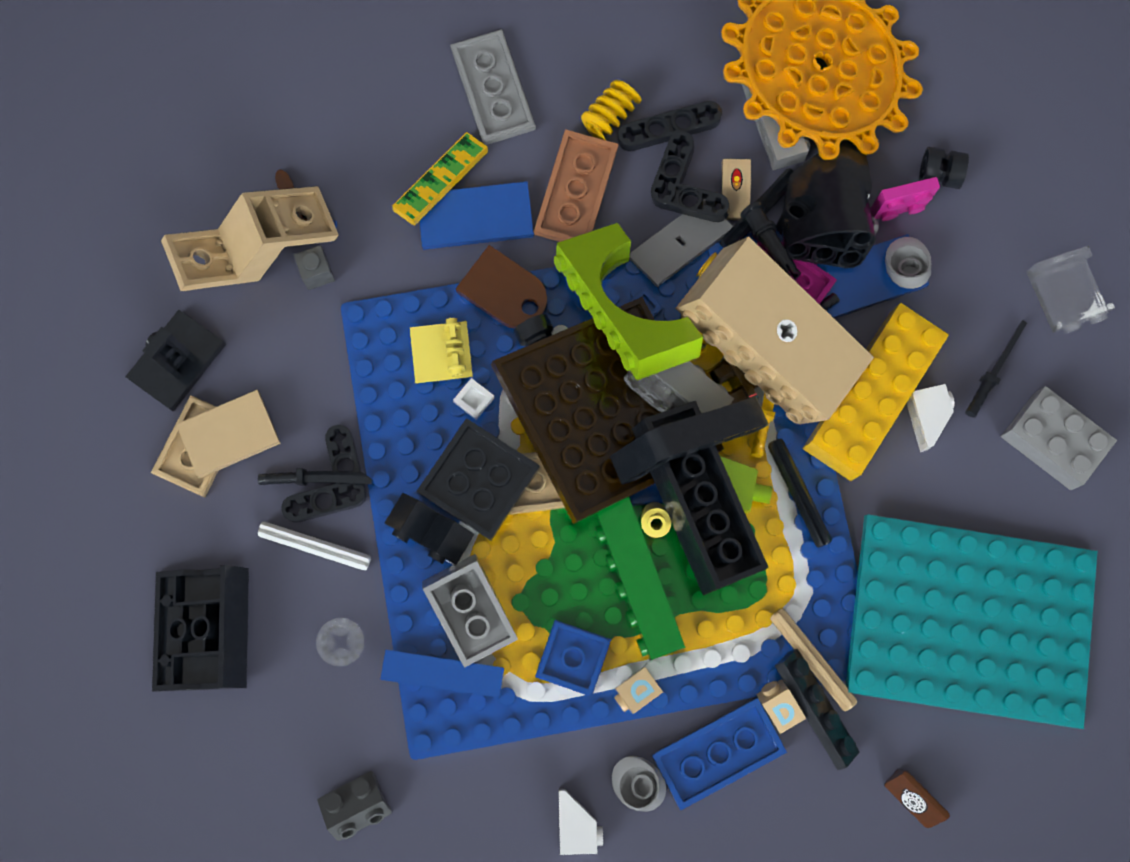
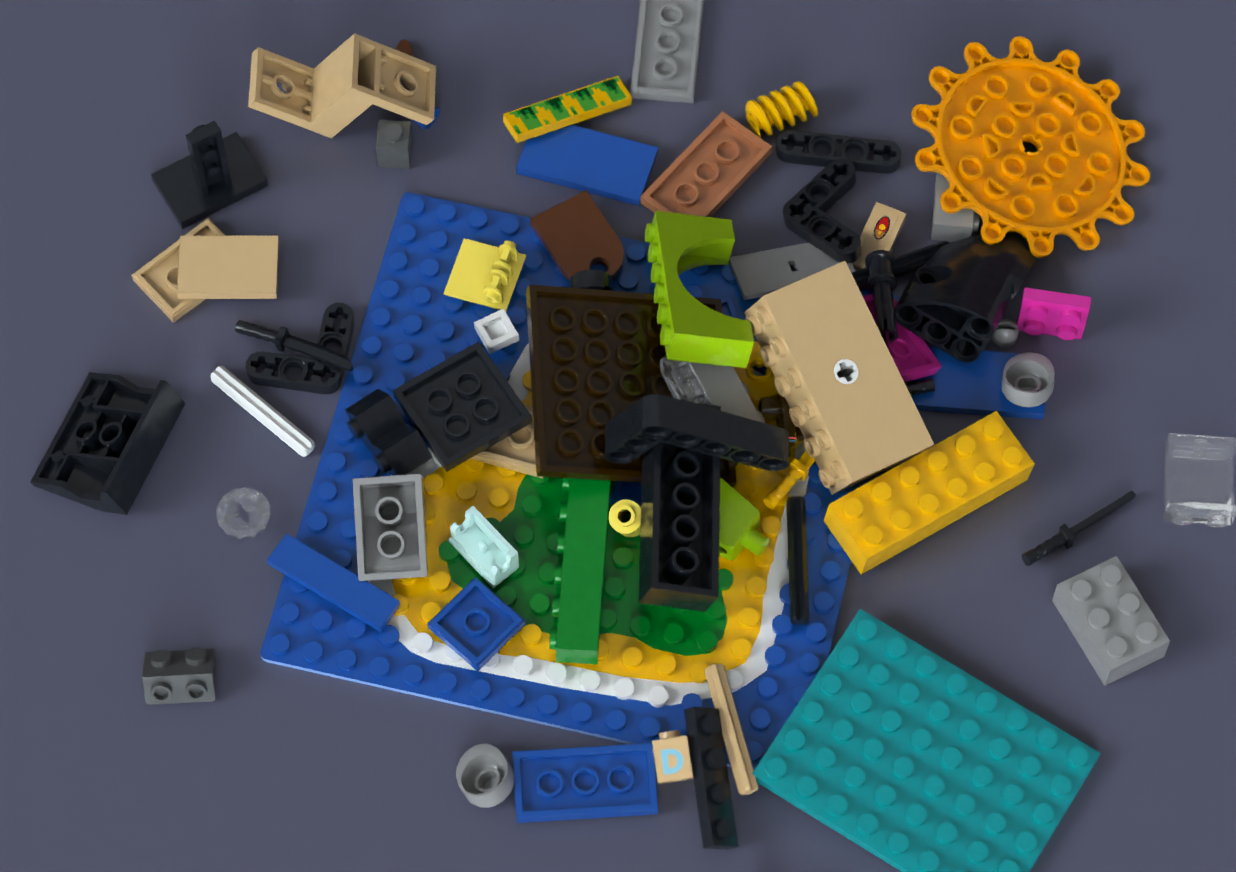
camera: 25 degrees right, 15 degrees down
white slope [559,788,603,855] -> none
tan brick [614,667,663,714] -> none
white slope [907,384,955,452] -> none
black wheel [919,147,969,189] -> none
none -> light aqua hinge [448,506,519,588]

